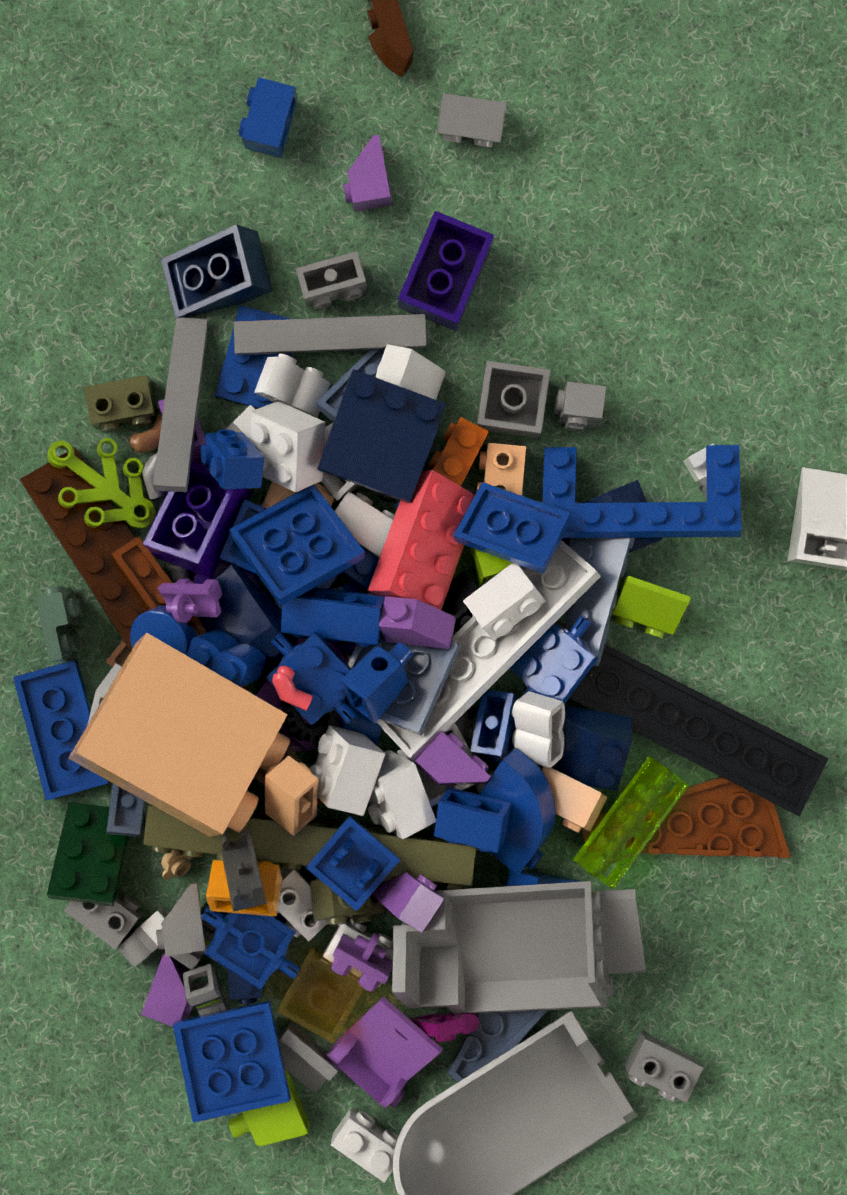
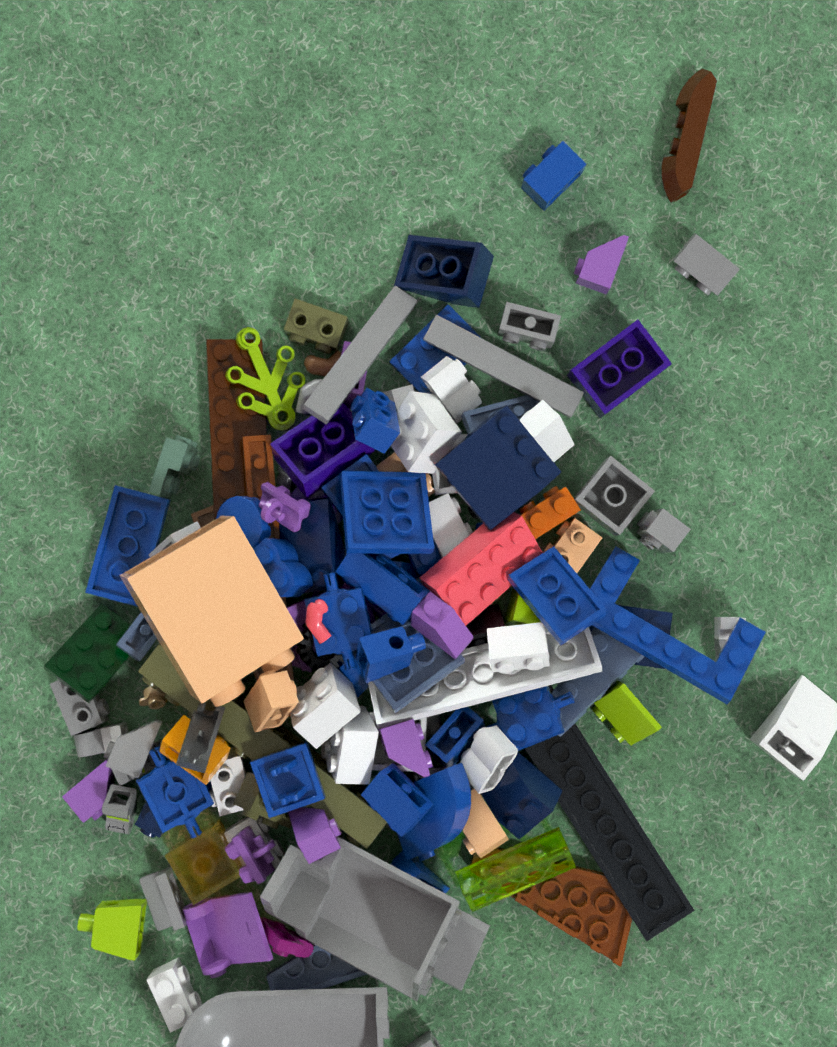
camera: 30 degrees right, 0 degrees up
blue plate [173,1001,291,1123] -> none

